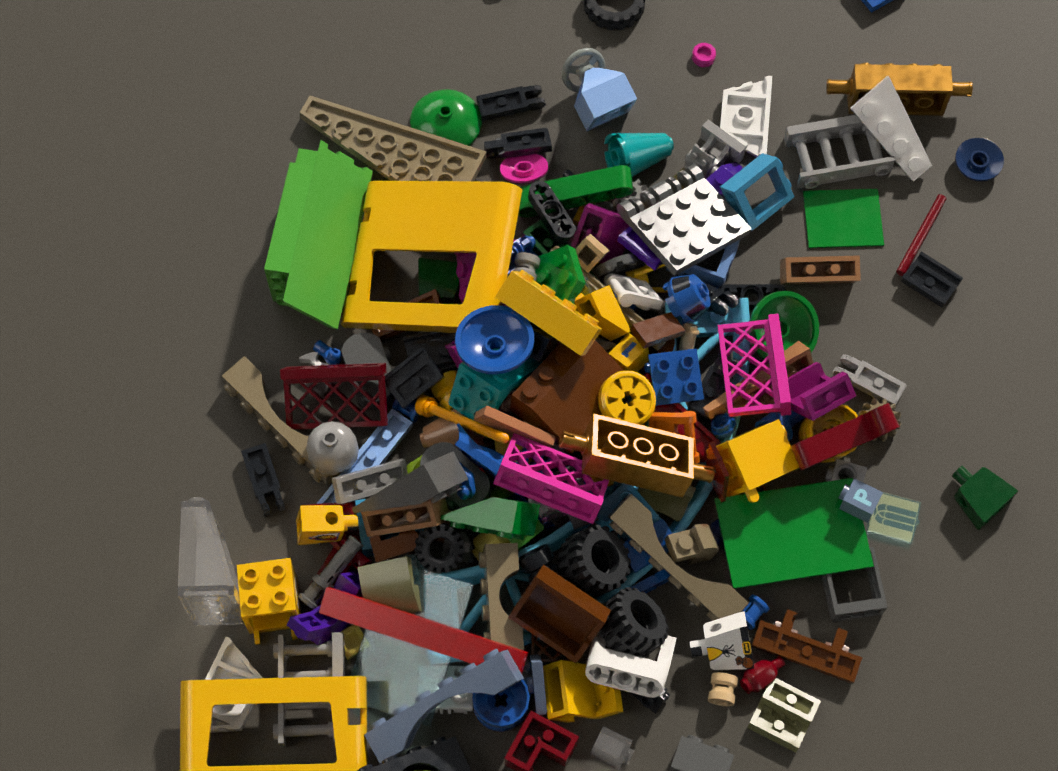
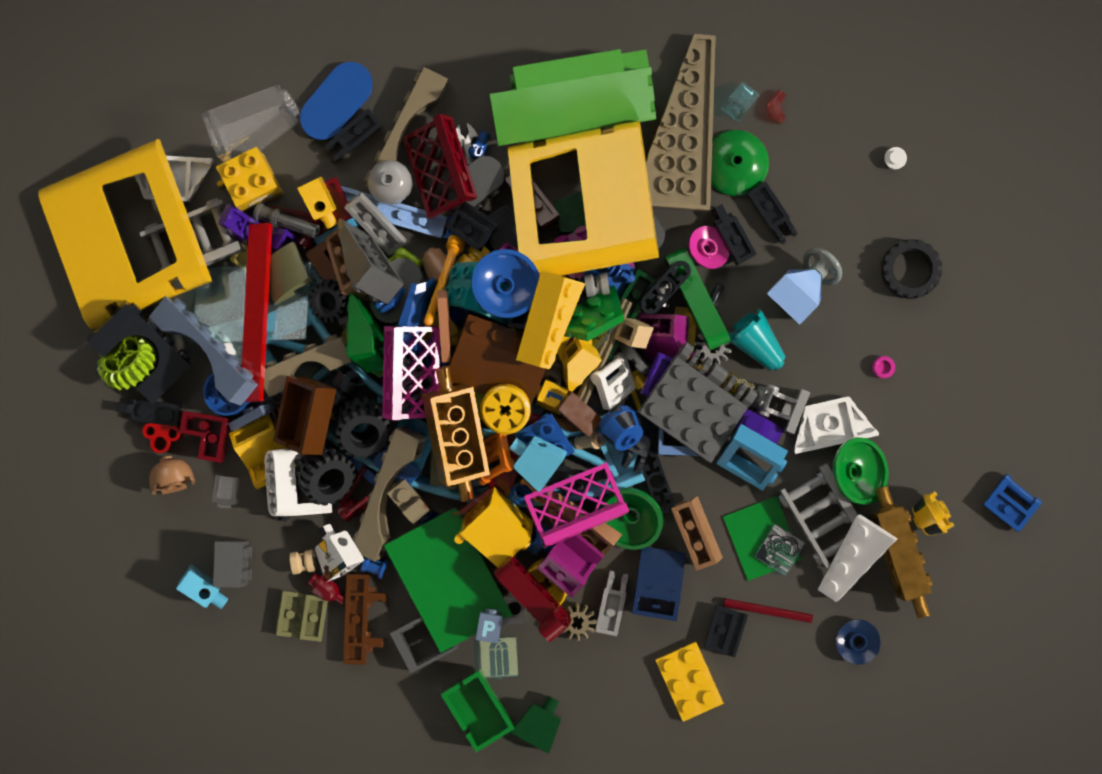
camera: 70 degrees right, 20 degrees up
none -> blue tile [300,62,373,140]
none -> dark red plant [337,466,369,522]
none -> green piece [441,668,515,752]
none -> medium azure torso [509,436,567,492]
none -> dark blue slope [631,547,686,621]
none -> yellow plate [655,641,724,722]
none -> clear light blue bracket [722,81,760,122]
none -> piece [754,524,806,576]
none -> clear red arm [767,90,787,124]
none -> green dish [833,437,889,505]
none -> yellow cone [912,491,954,536]

